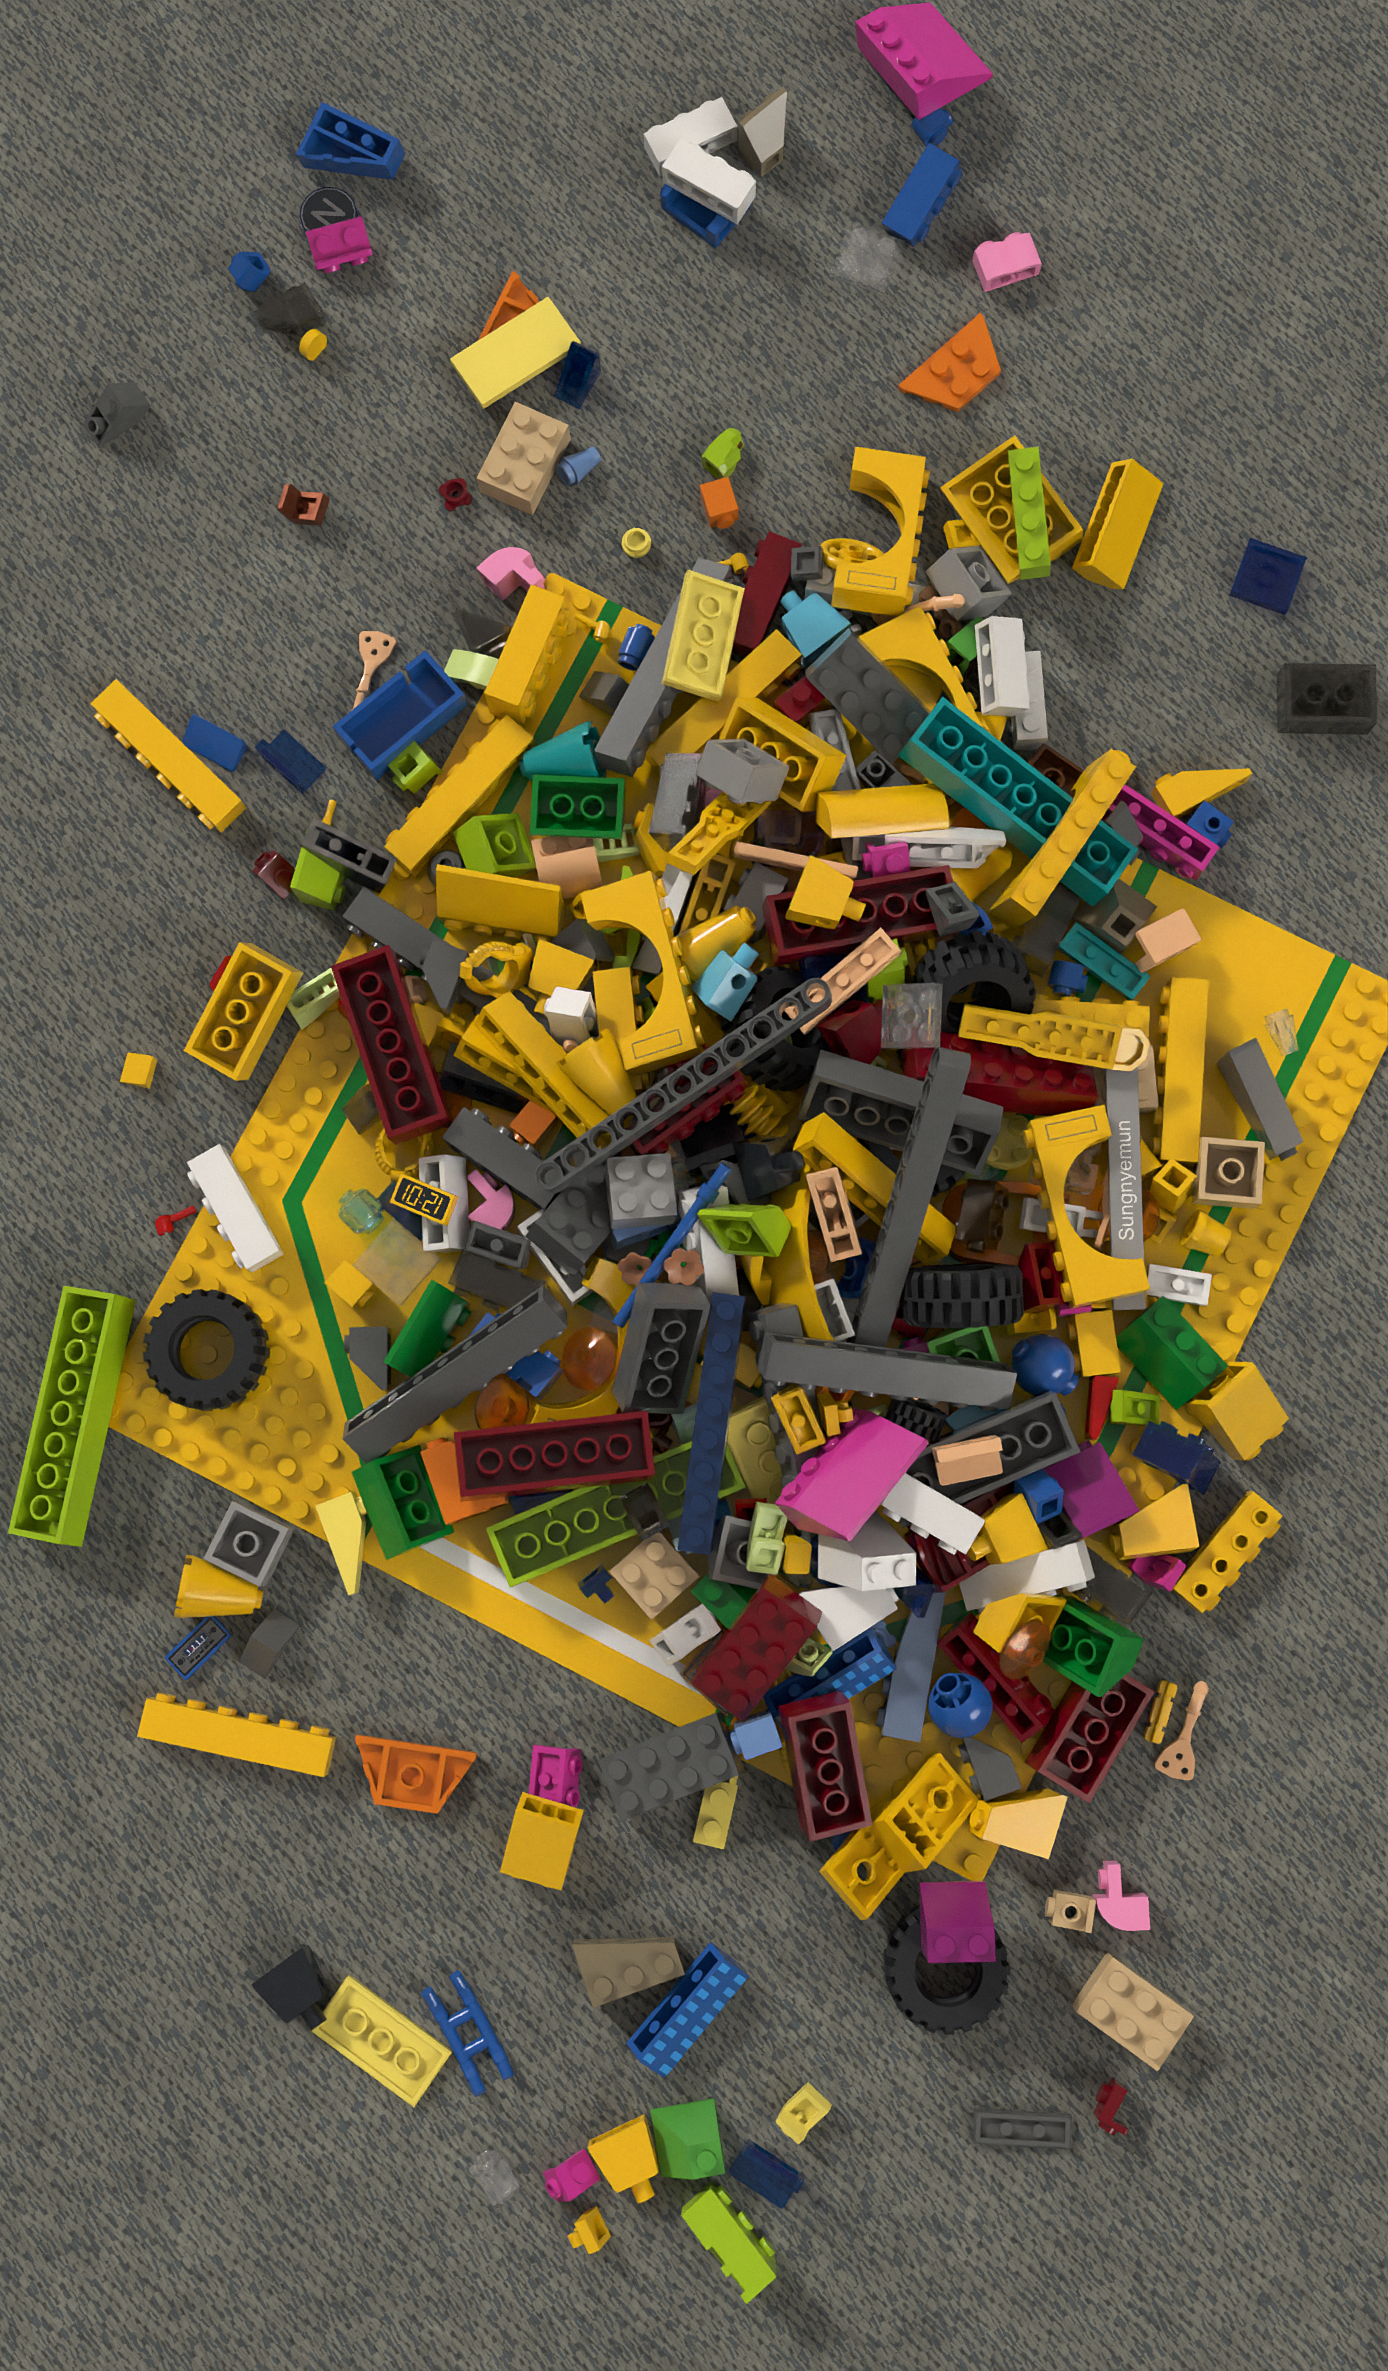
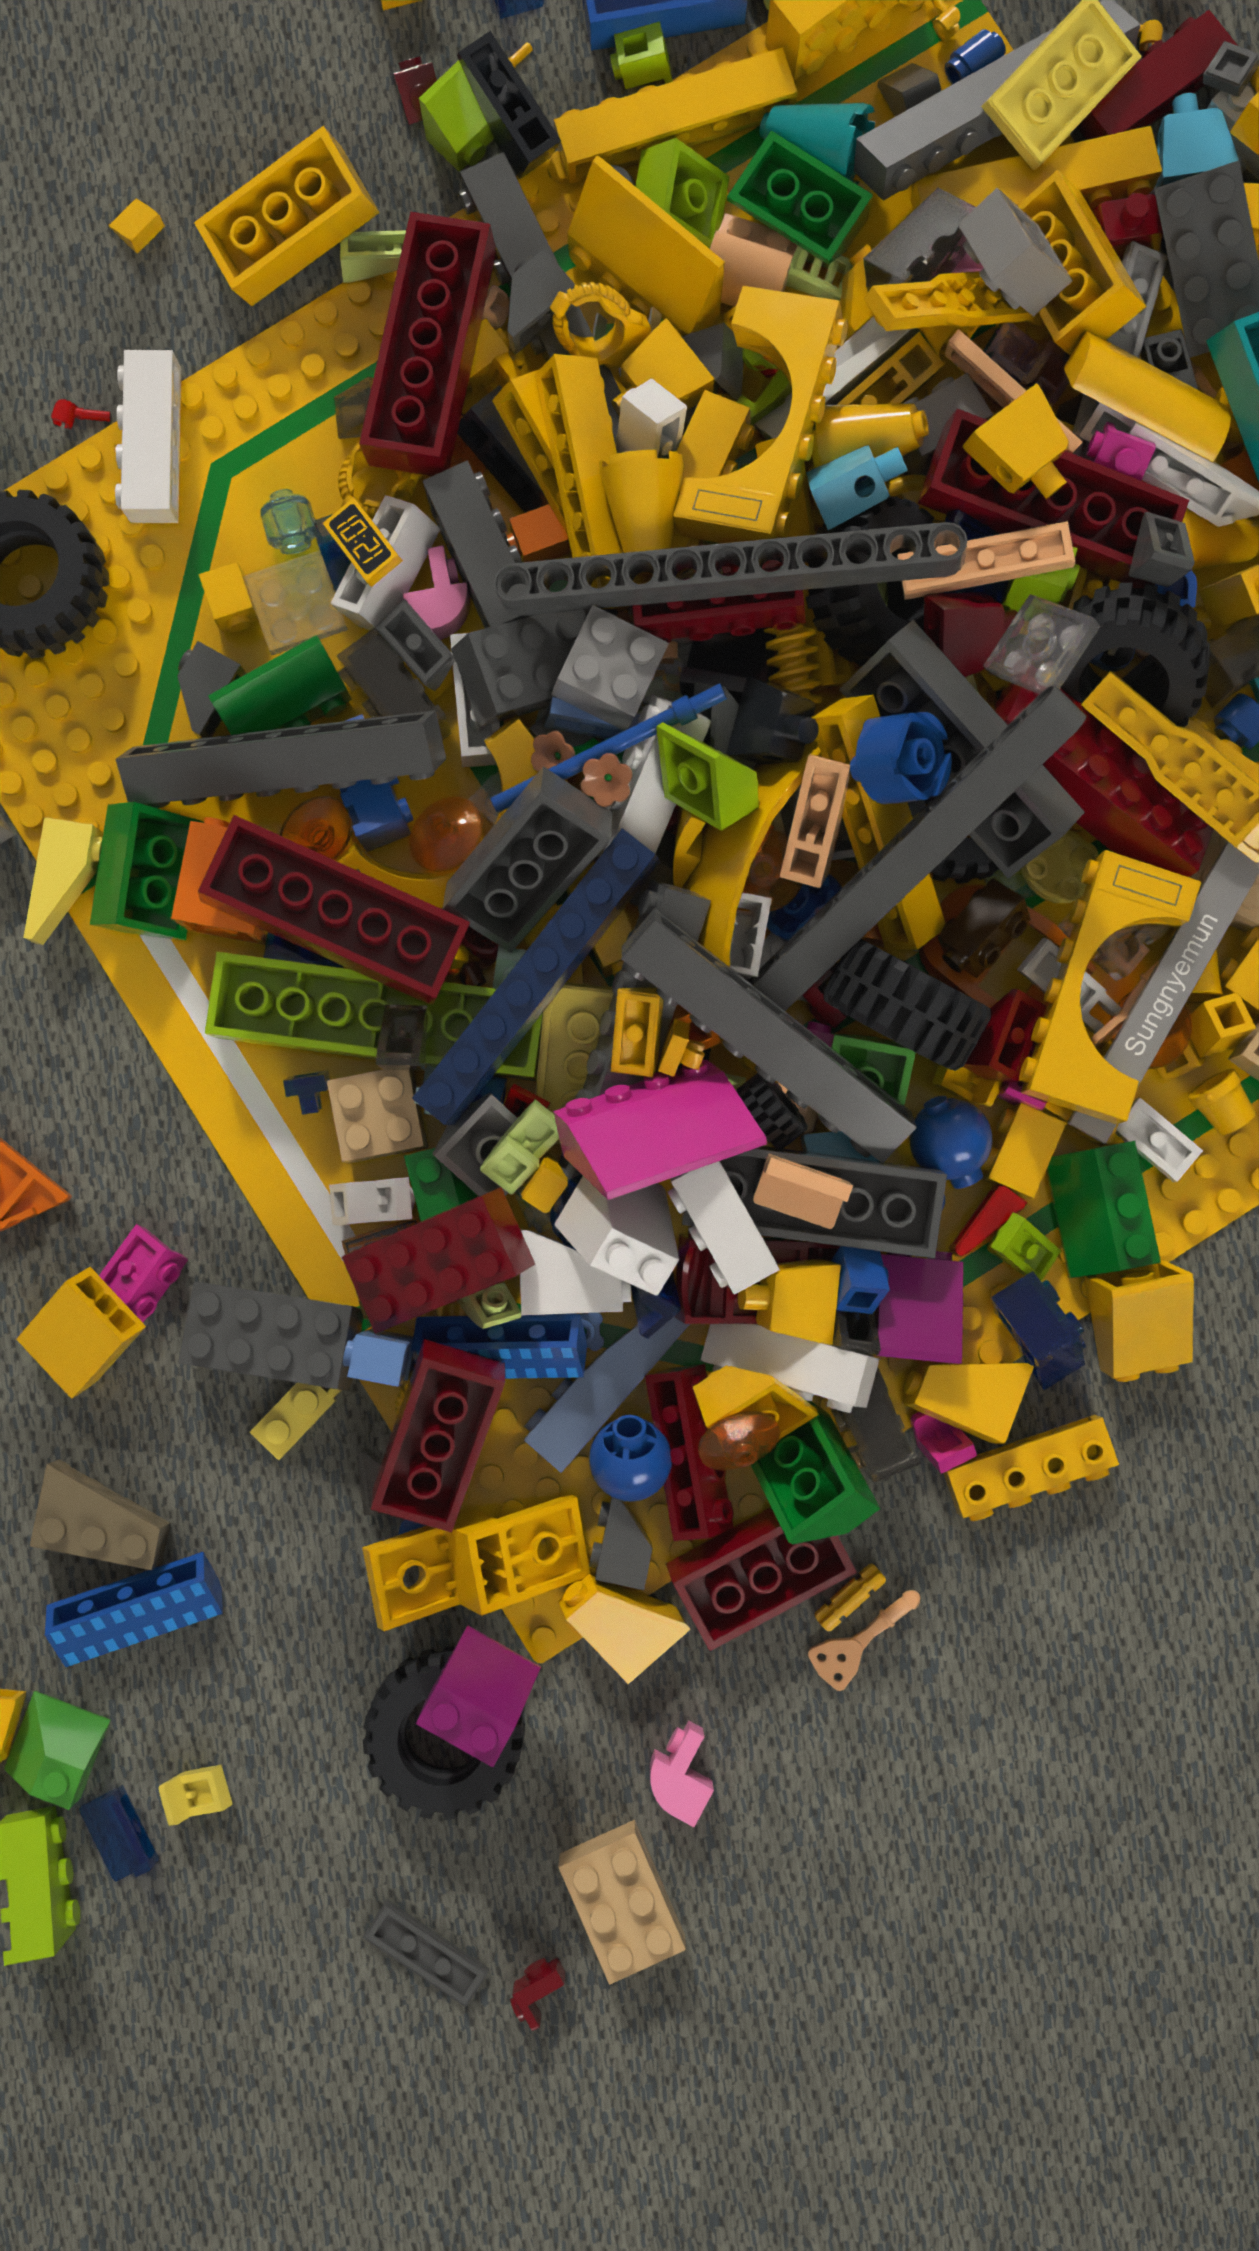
camera: 25 degrees right, 5 degrees up
tan brick [1045,1890,1096,1933] -> none
none -> blue brick [850,712,952,804]

